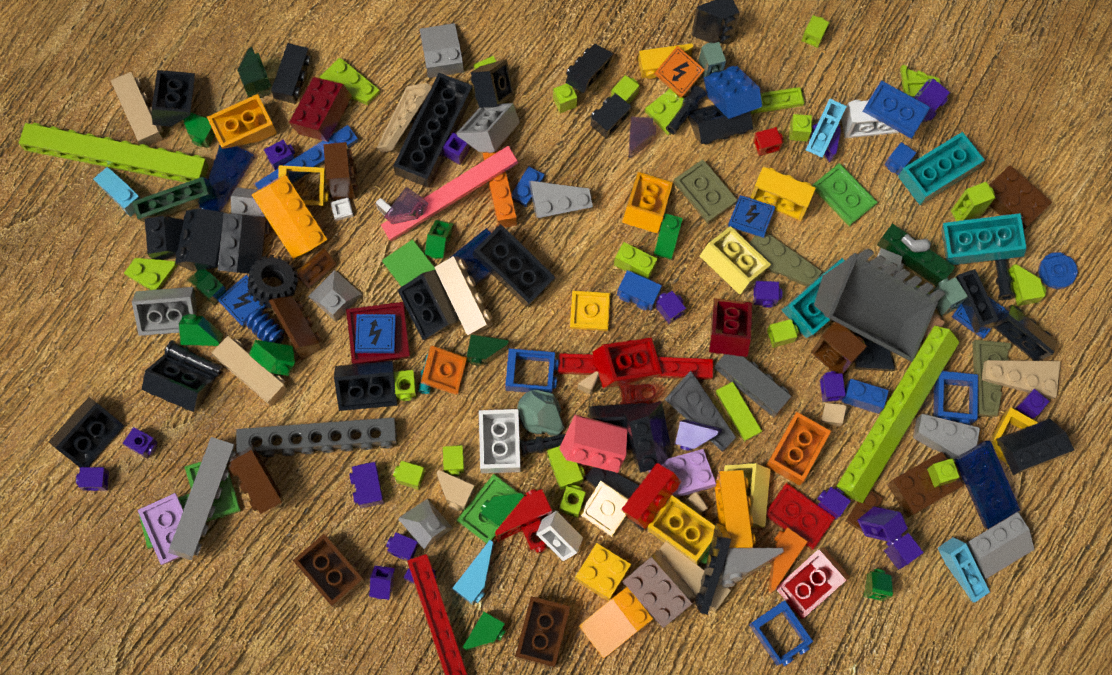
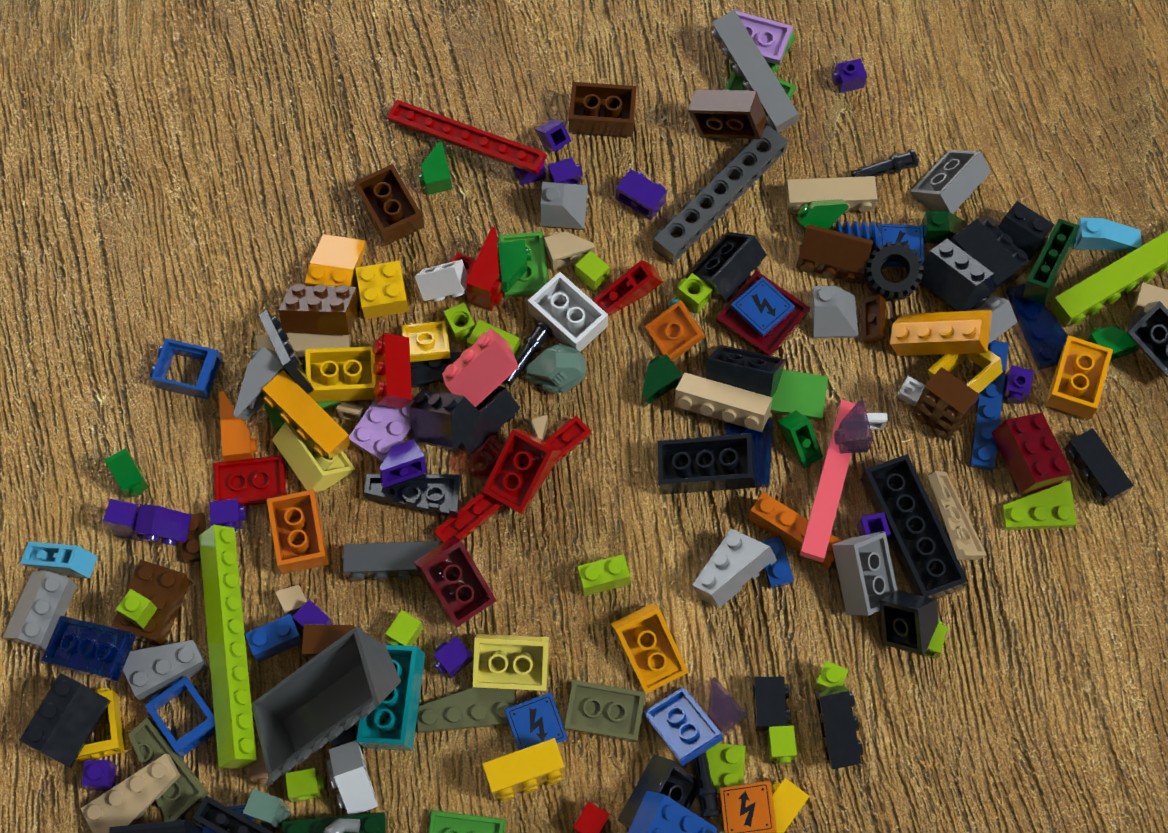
camera: 140 degrees right, 5 degrees down
black slope [48,397,124,467] -> none
dark purple brick [76,467,109,491] -> none
lime wing [124,258,178,290] -> none
black slope [141,355,216,412] -> none
green slope [179,314,223,346] -> none
clear green slope [237,47,272,98] -> none
lime brick [393,461,425,490] -> none
light grey slope [420,23,464,78] -> none
medium azure slope [453,540,494,605] -> none
blue window [505,349,558,394] -> none
yellow tile [570,291,610,331] -> none
blue brick [617,270,662,311] -> none
green slope [654,214,683,260] -> none
dark purple brick [656,291,686,324] -> none
lime tile [716,382,762,442] -> none
red slope [776,547,851,619] -> none
none -> red slope [592,260,663,316]
none -> tile [643,687,724,766]

